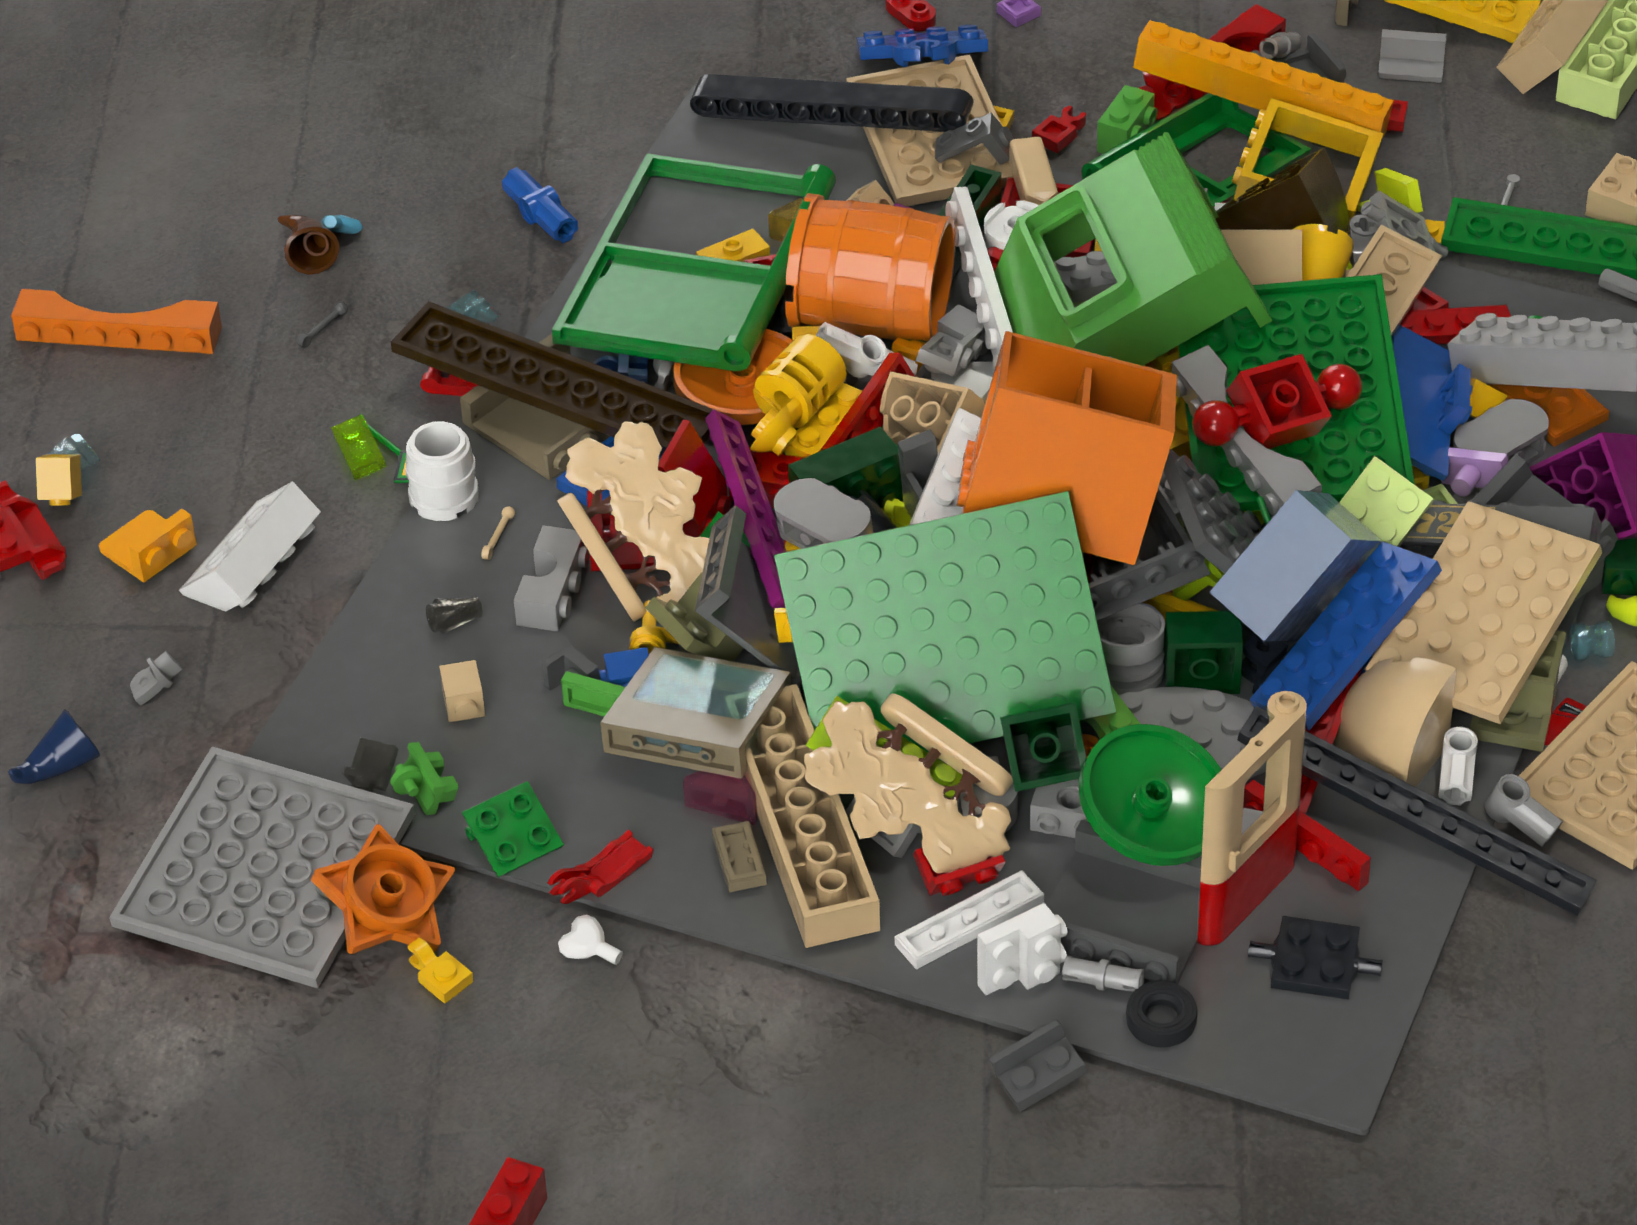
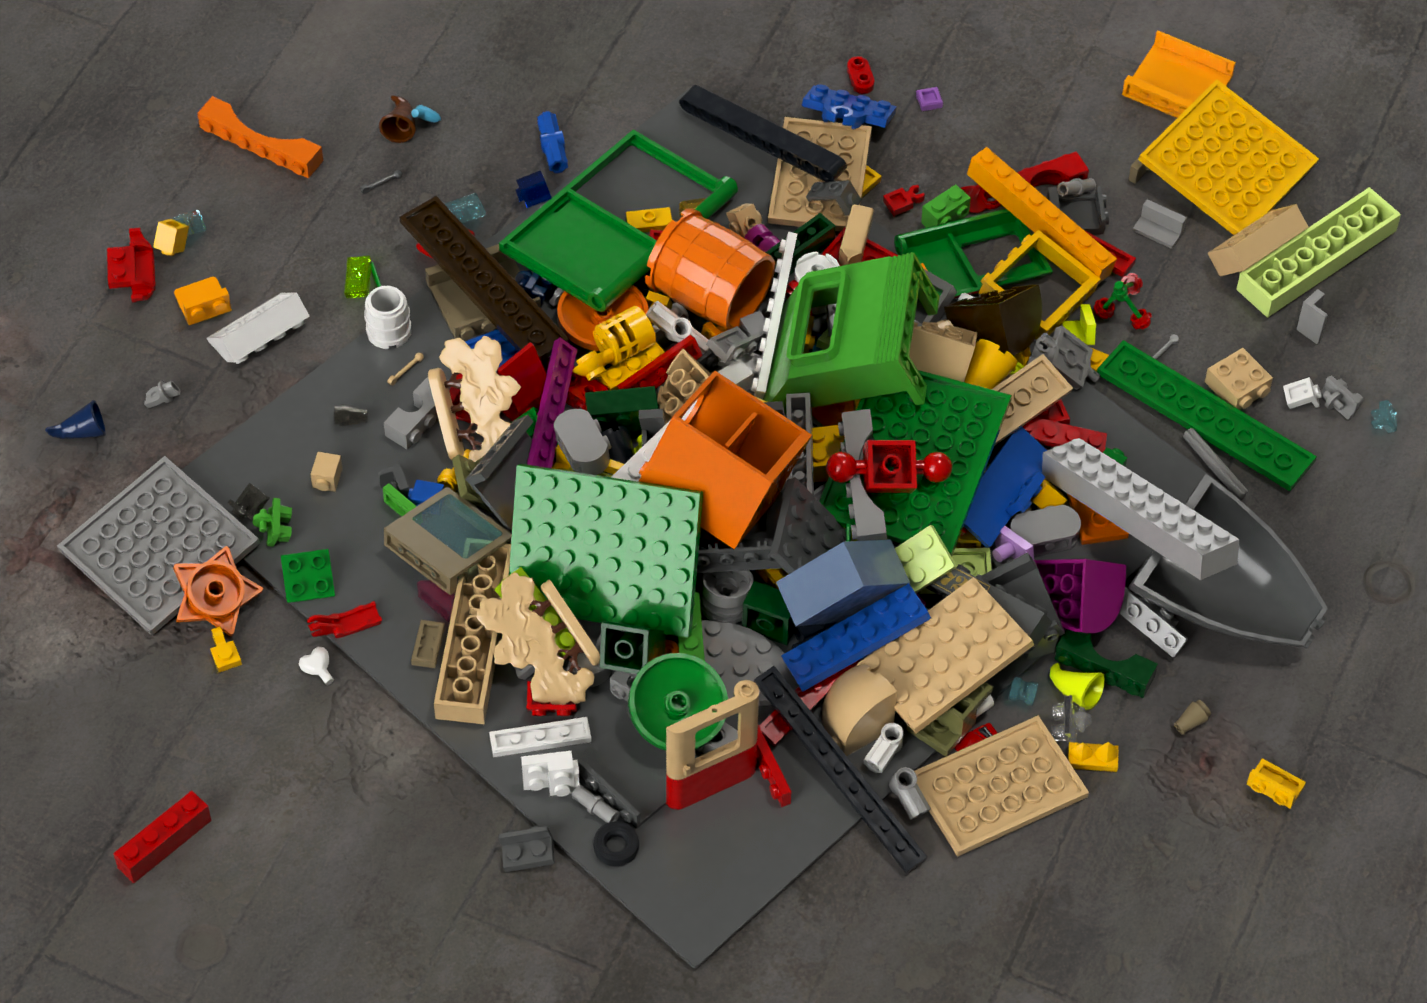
camera: 20 degrees right, 10 degrees up
black plate [1248,916,1383,999] -> none
none -> clear blue brick [515,170,552,208]
none -> red plant [1093,273,1152,329]

